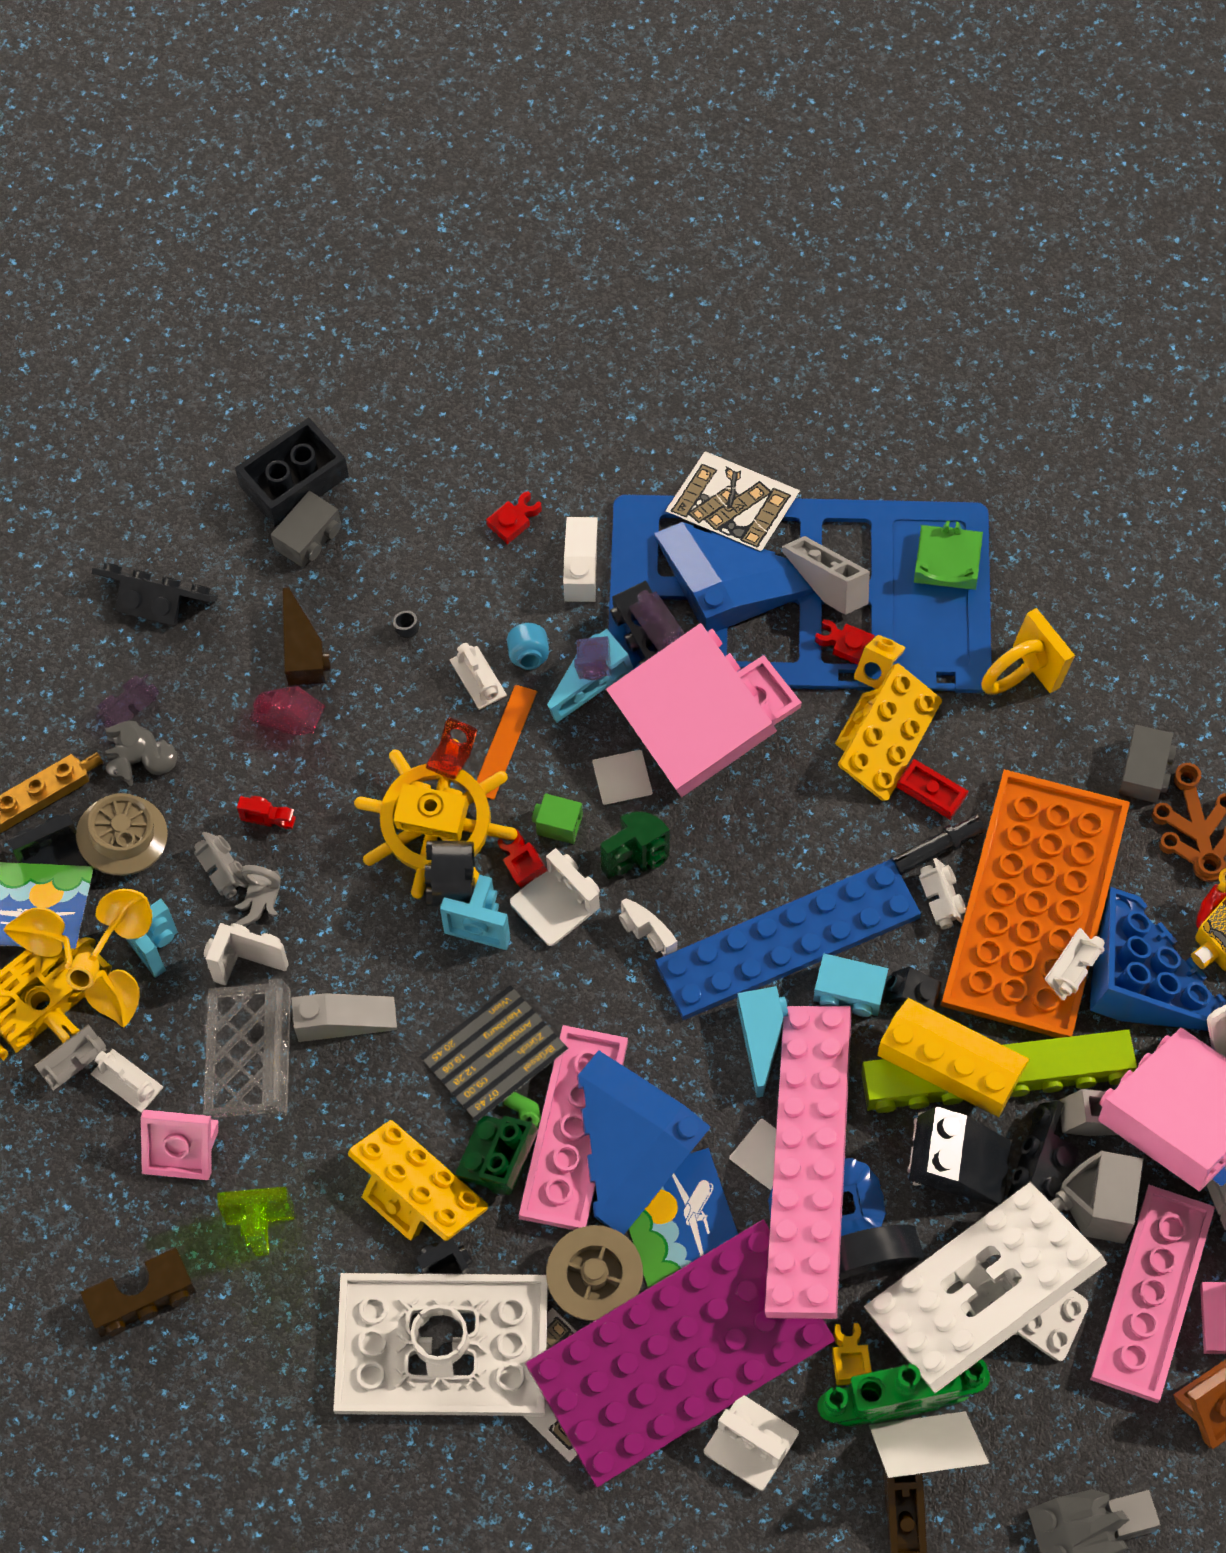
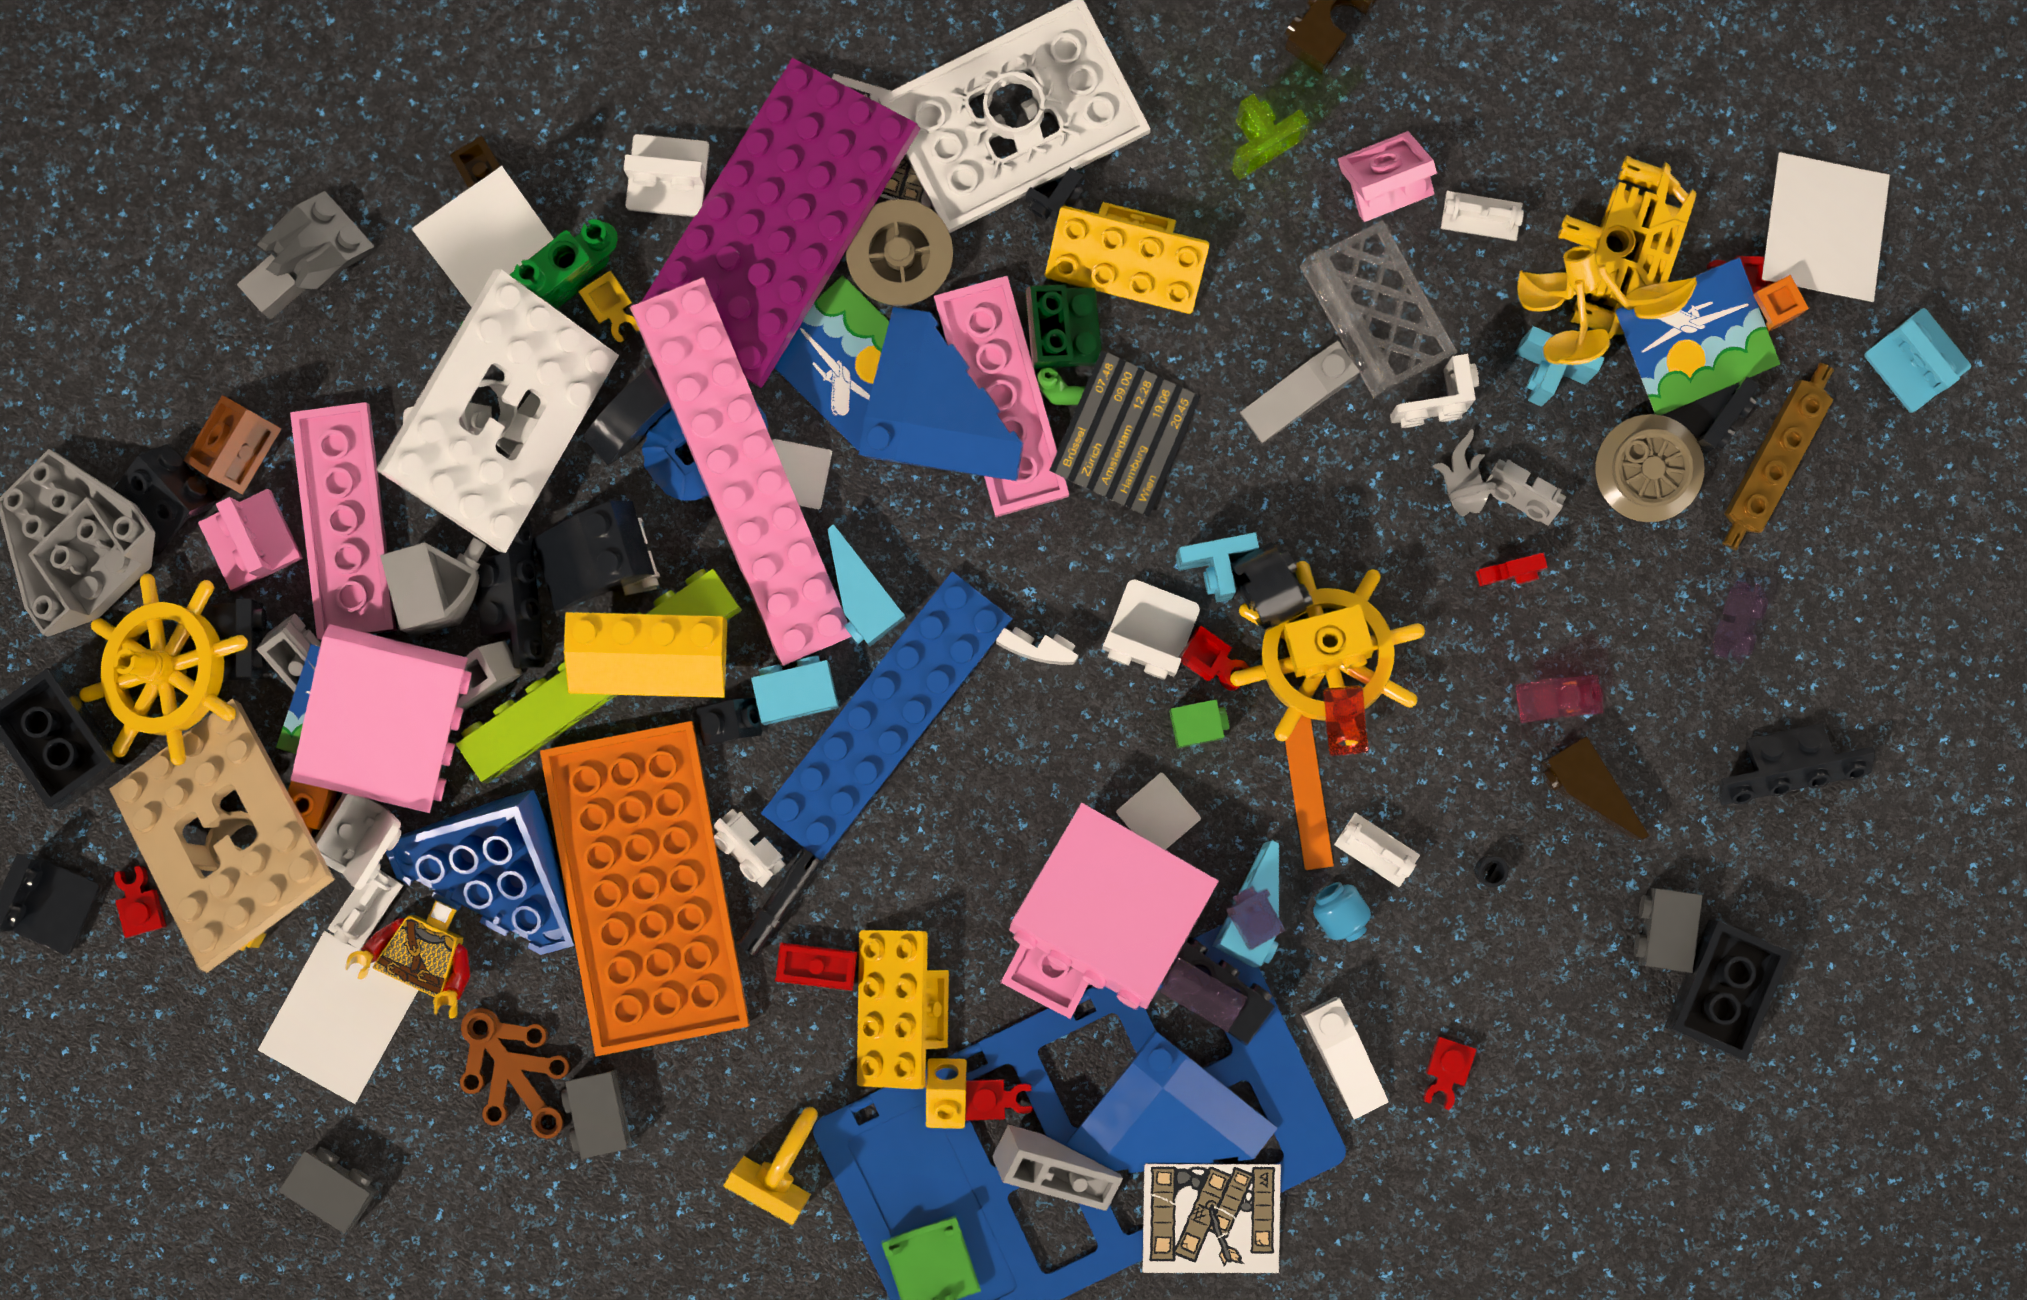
camera: 155 degrees right, 20 degrees up
light grey hinge [34,1024,107,1091] -> none
dark grey animal [105,720,178,786] -> none
dark green brick [600,812,670,879] -> none
white hinge [1044,928,1105,1000] -> none

